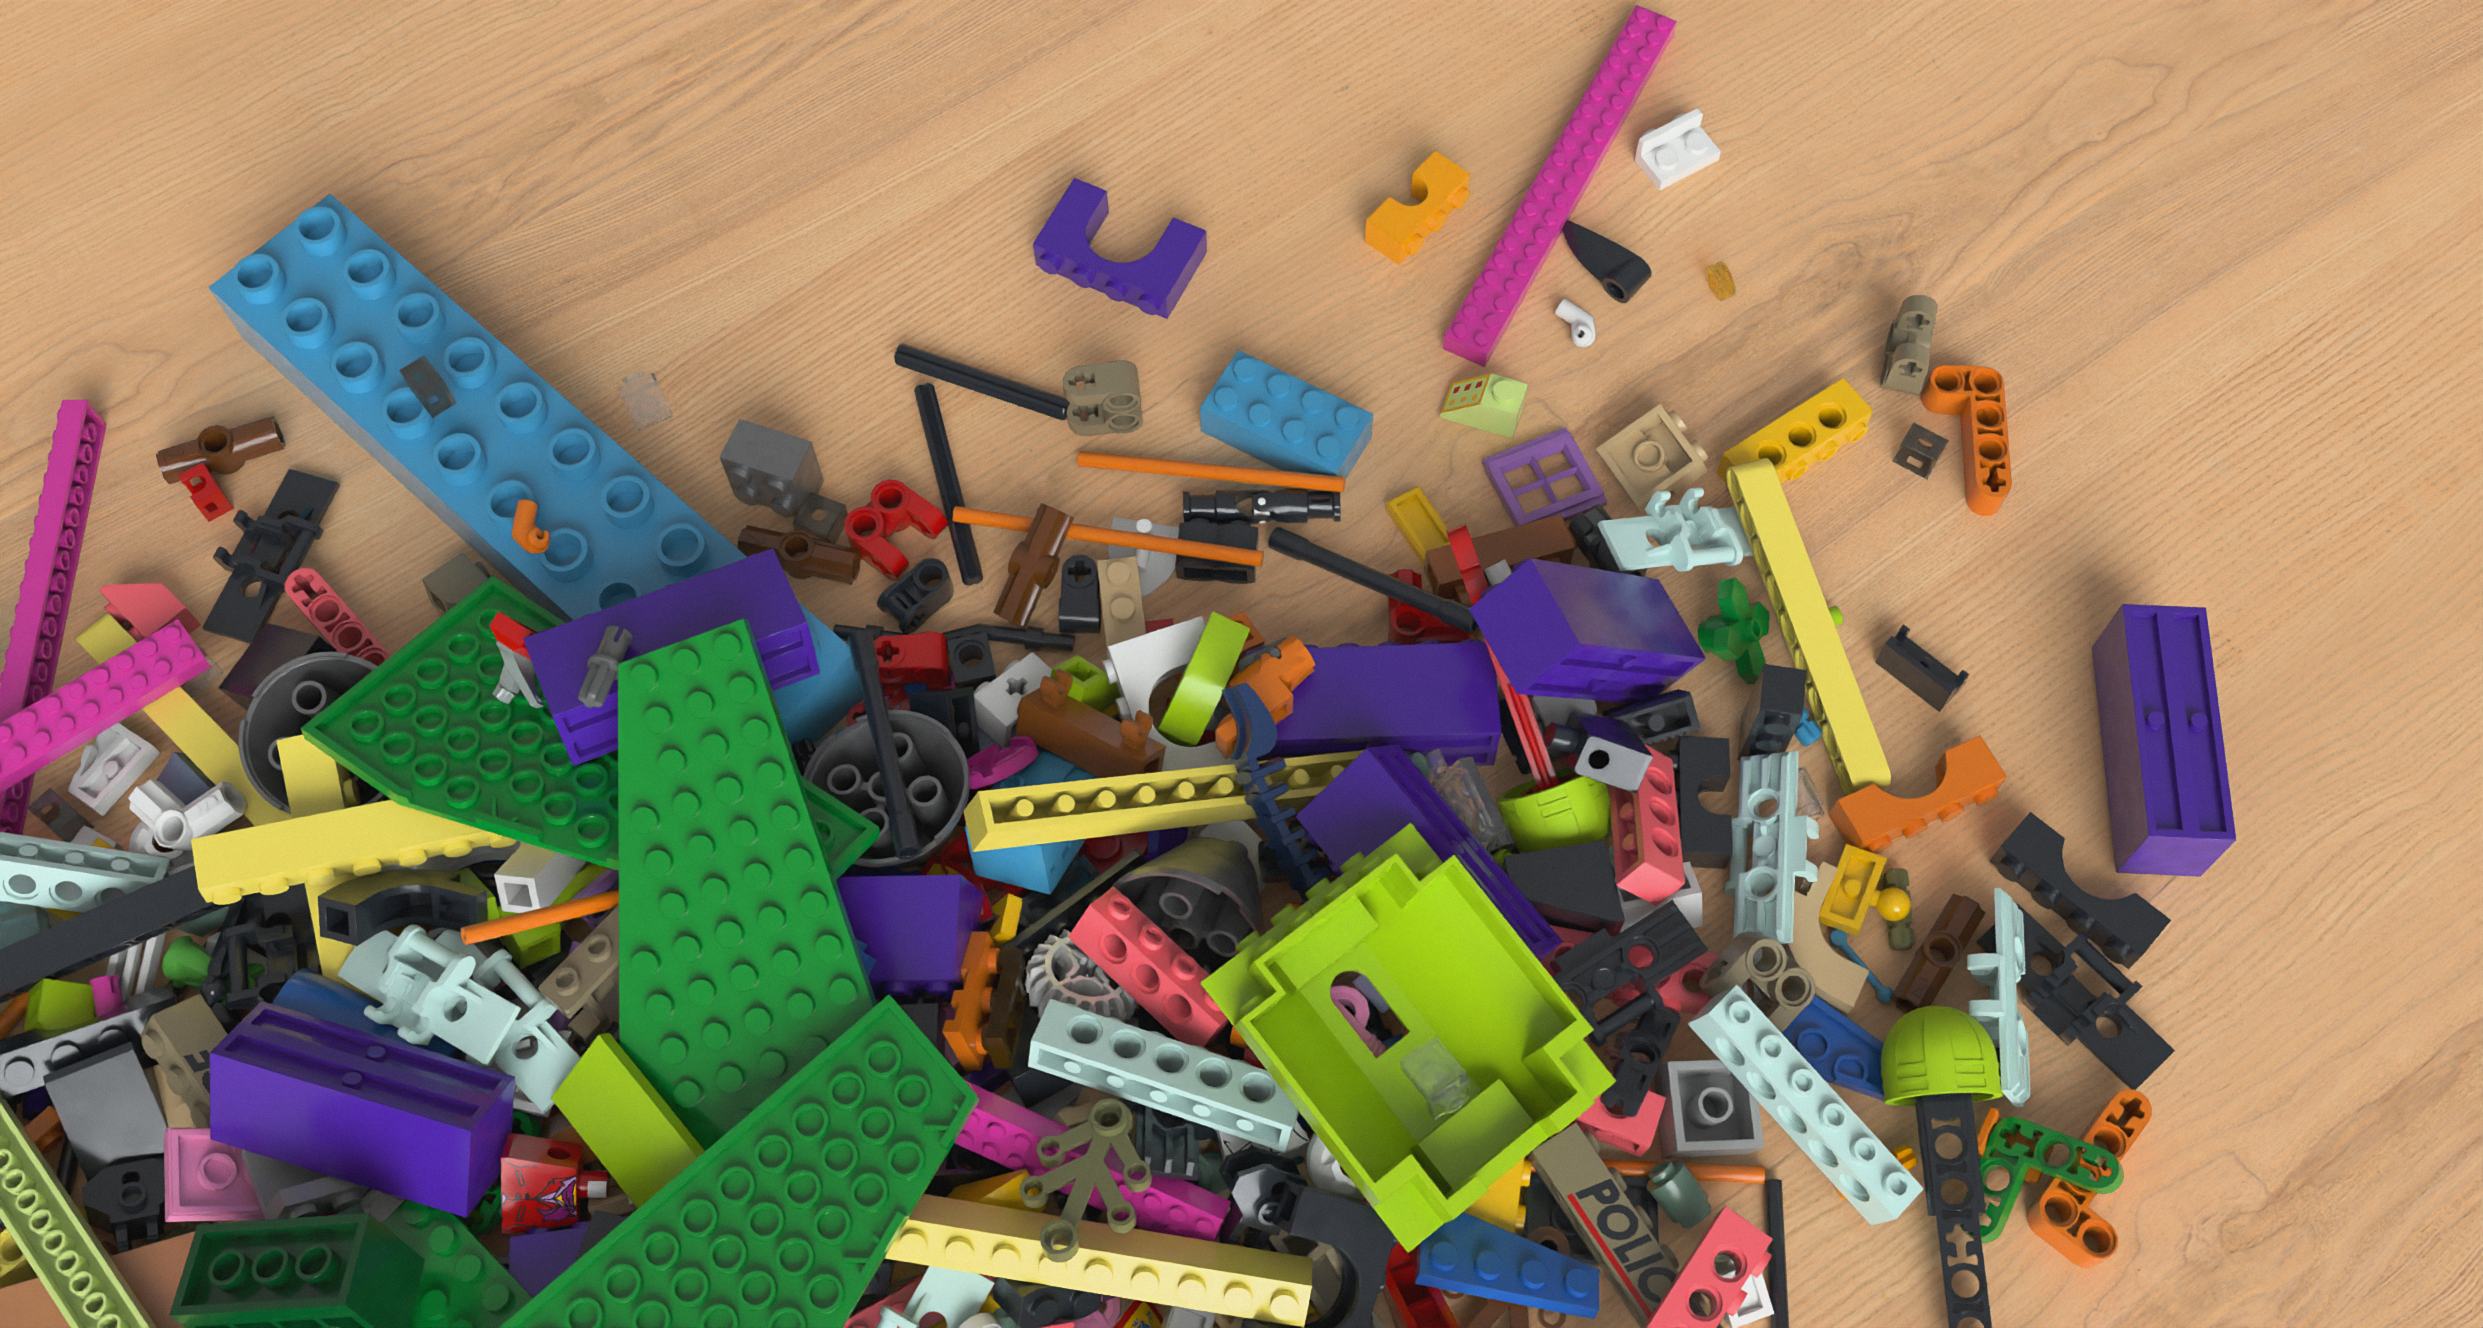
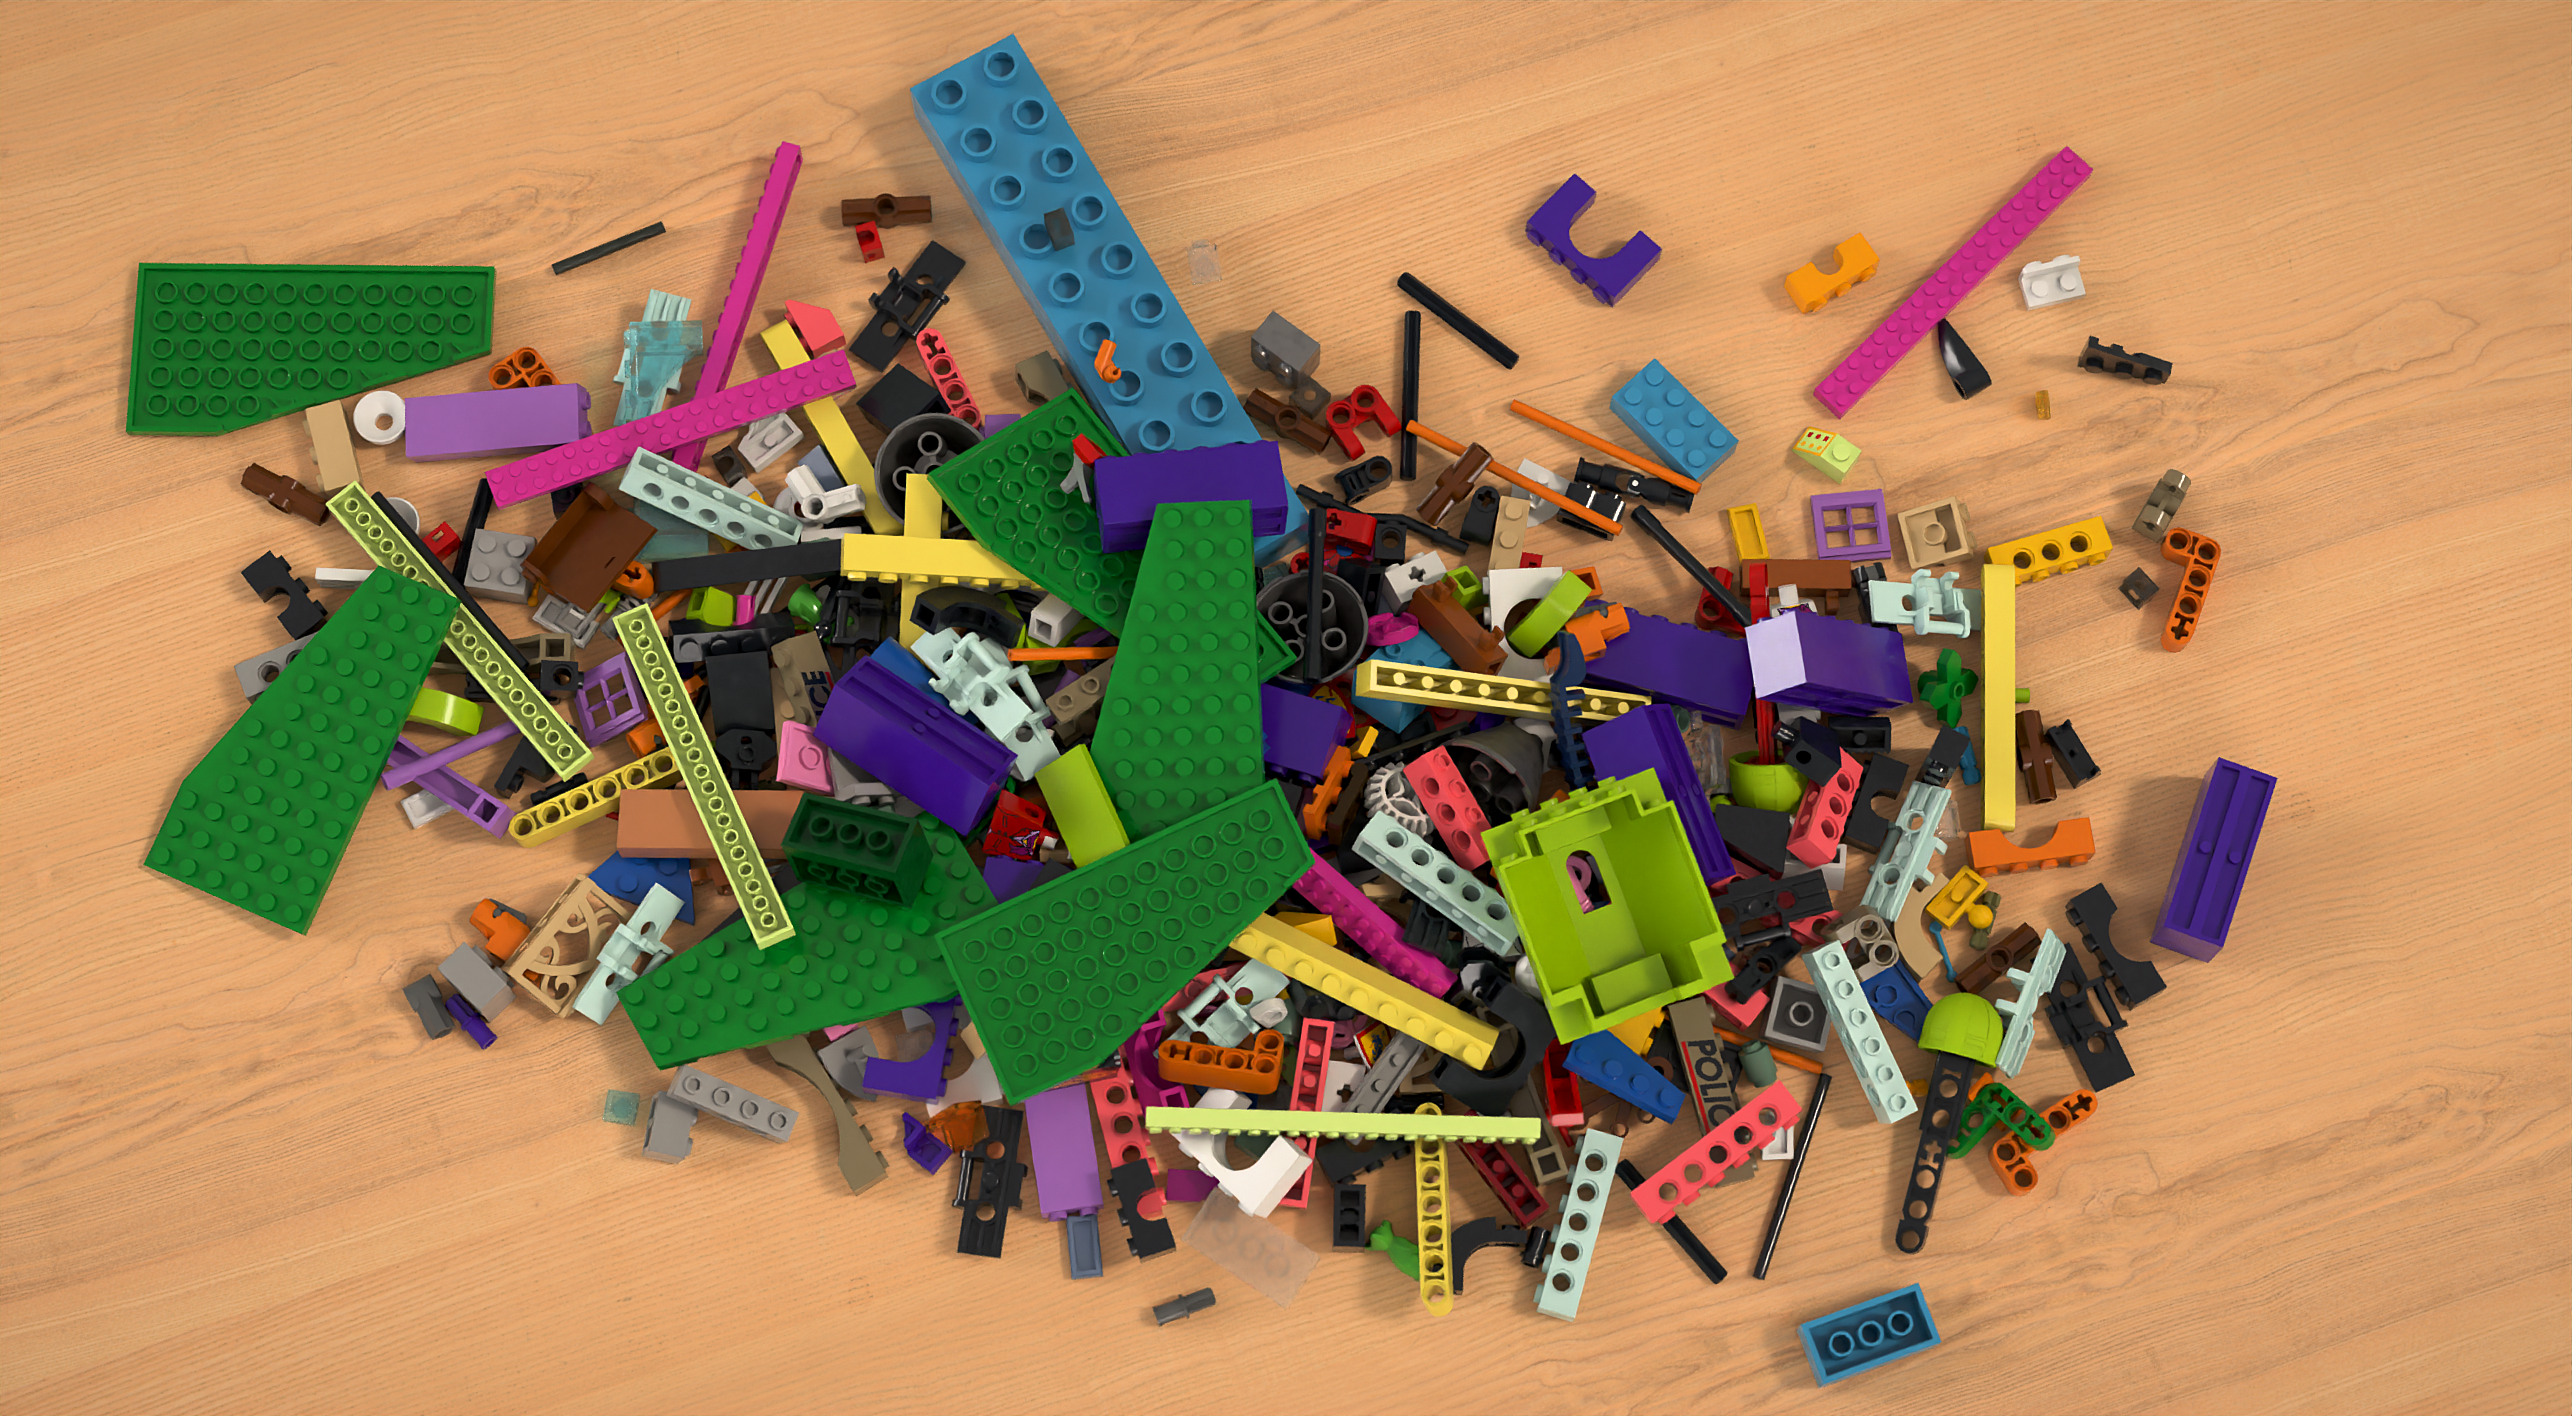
camera: 15 degrees right, 10 degrees up
dark grey axle [578,625,633,708] -> none
olive plant [1019,1098,1152,1263] -> none
dark tan piece [1063,360,1143,436] -> none
clear bracket [1399,1037,1471,1120] -> none
white arm [1555,299,1596,348] -> none
none -> reddish brown piece [2015,710,2057,805]
none -> black wing [2077,336,2173,385]

